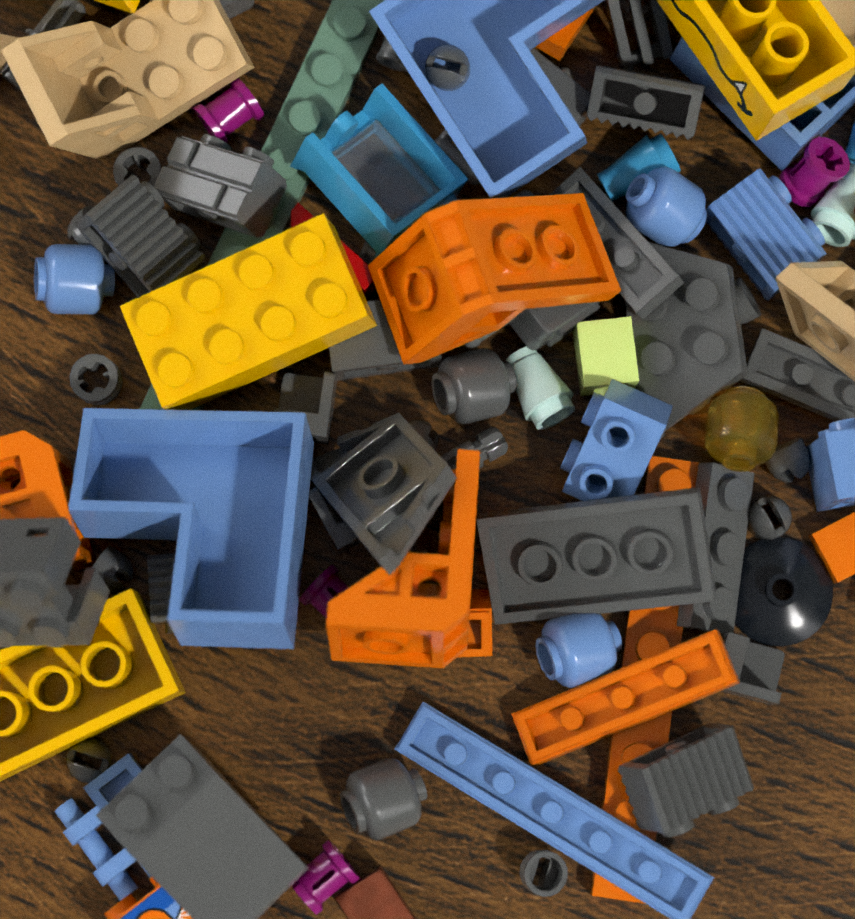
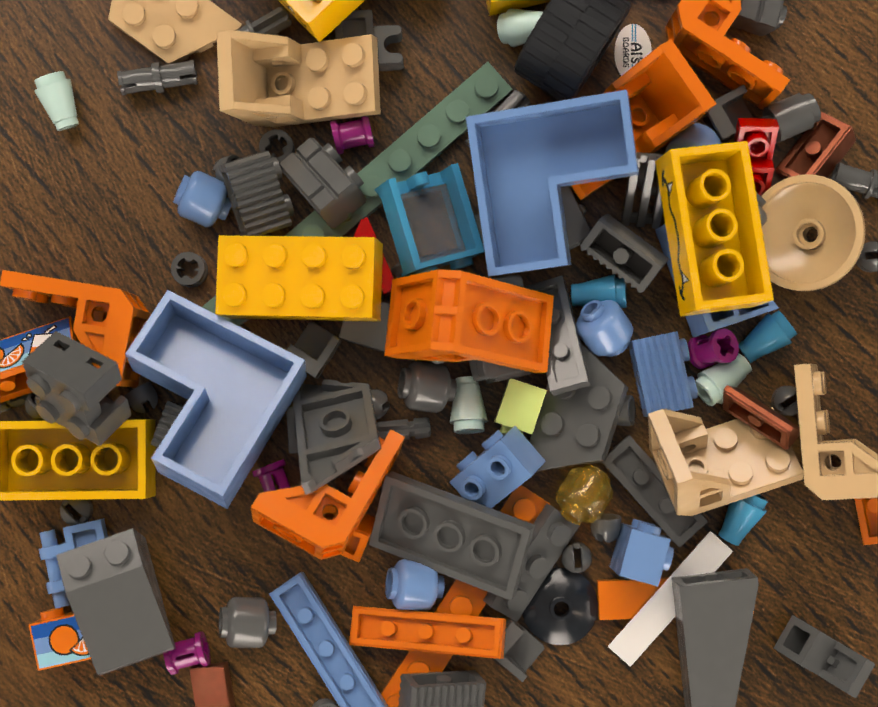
camera: 30 degrees right, 5 degrees up
dark grey hinge [425,45,470,91] -> none

